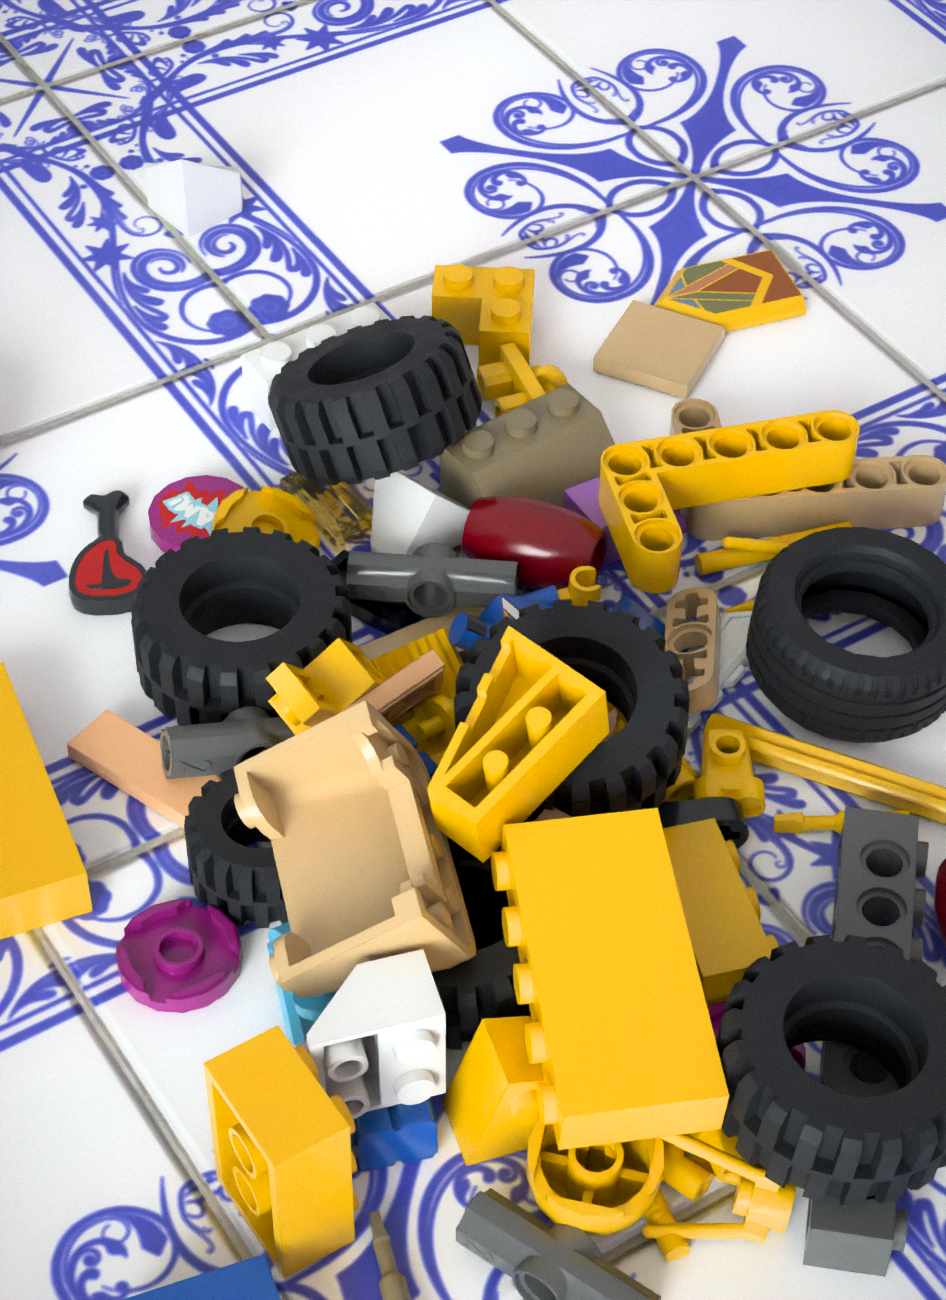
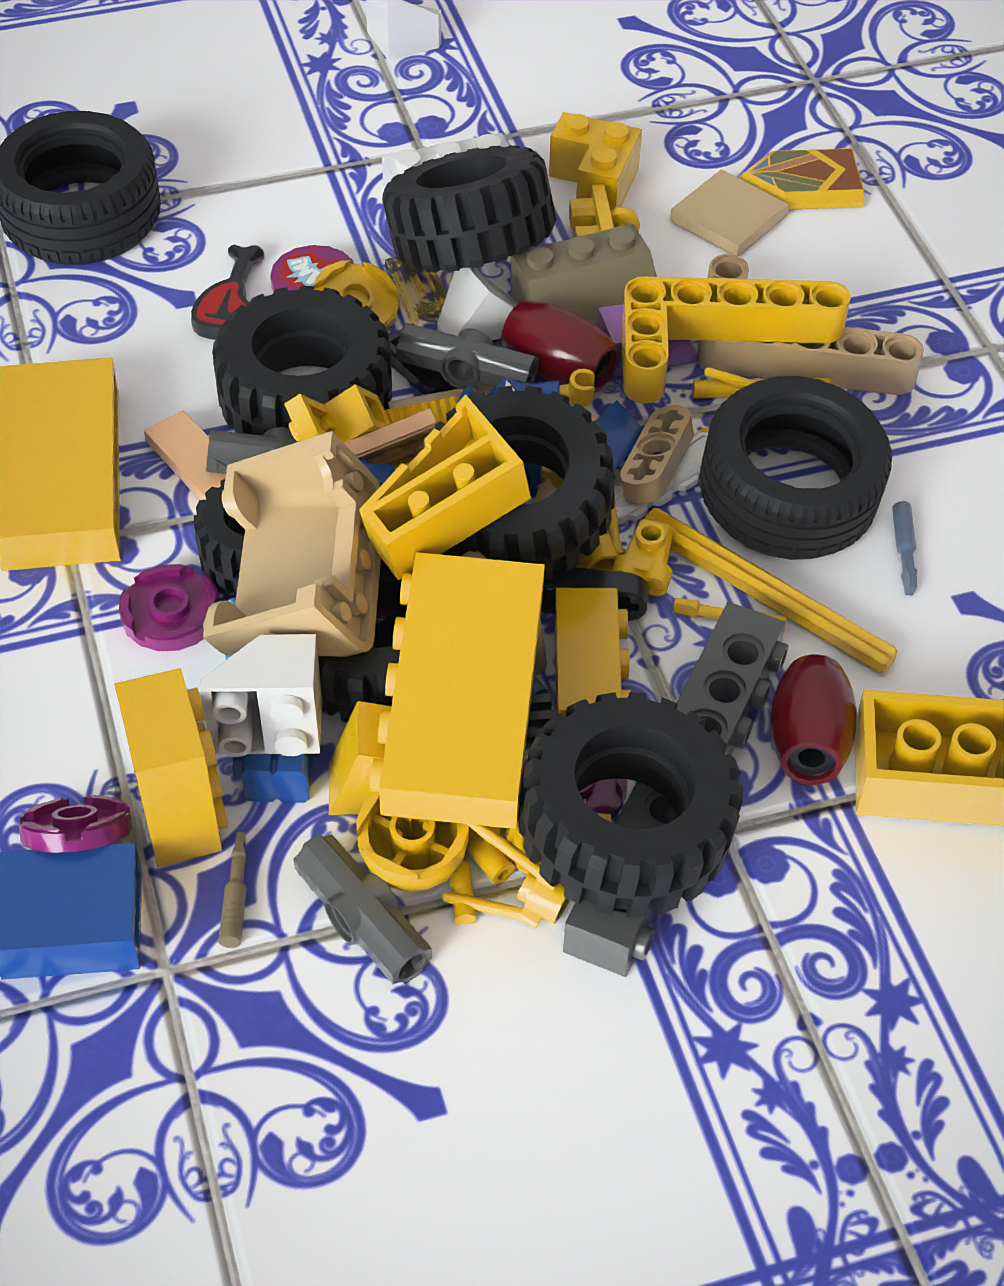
camera: 15 degrees right, 5 degrees up
none -> magenta tile [19,795,133,853]

